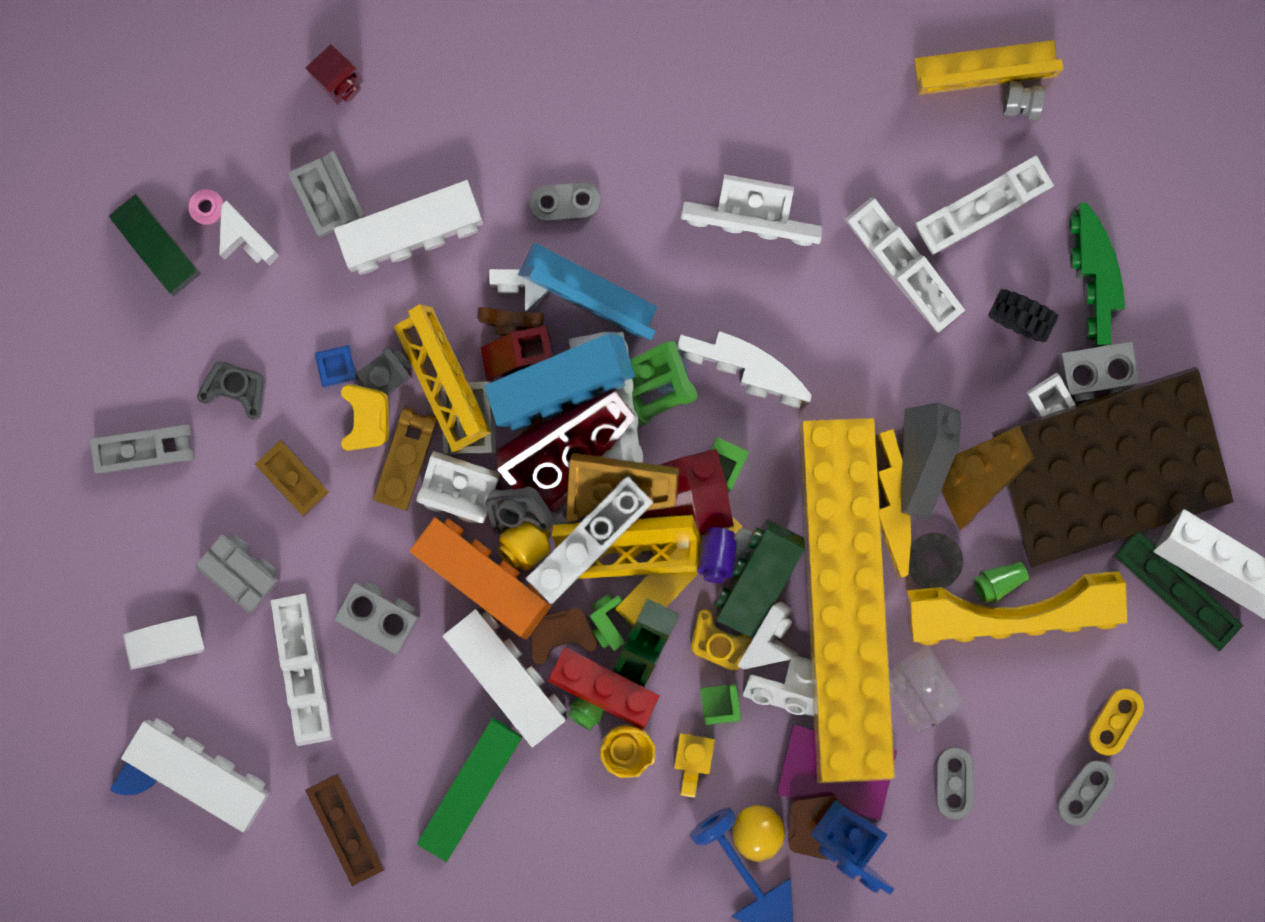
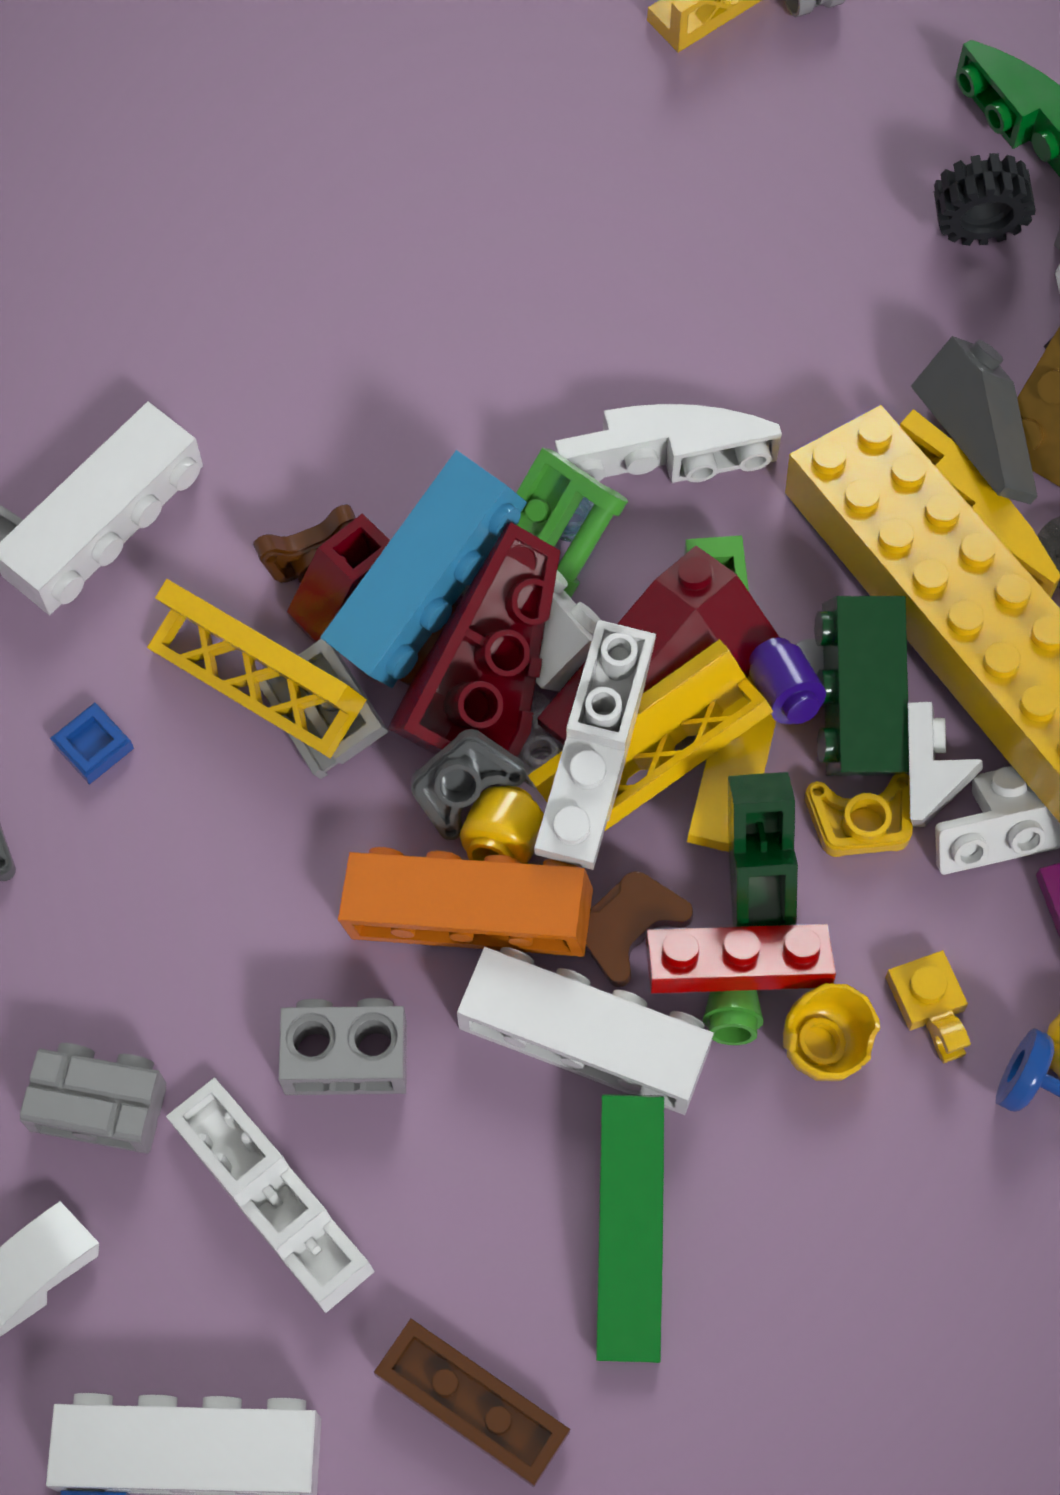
camera: 30 degrees left, 20 degrees down
pearl gold plate [255,440,330,516] -> none
yellow piece [341,384,389,451] -> none
dark grey bracket [356,347,412,395] -> none
pearl gold plate [373,406,438,511] -> none
white bracket [416,451,501,523] -> none
white slope [489,269,550,312] -> none
dark azure fence [517,243,658,341] -> none
light grey plate [530,182,601,222] -> none
pearl gold wing [566,453,679,522] -> none
bright green bracket [590,594,626,651] -> none
white bracket [681,174,822,246] -> none
bright green panel [700,683,741,725] -> none
white slope [844,197,965,333] -> none
white slope [915,155,1054,255] -> none

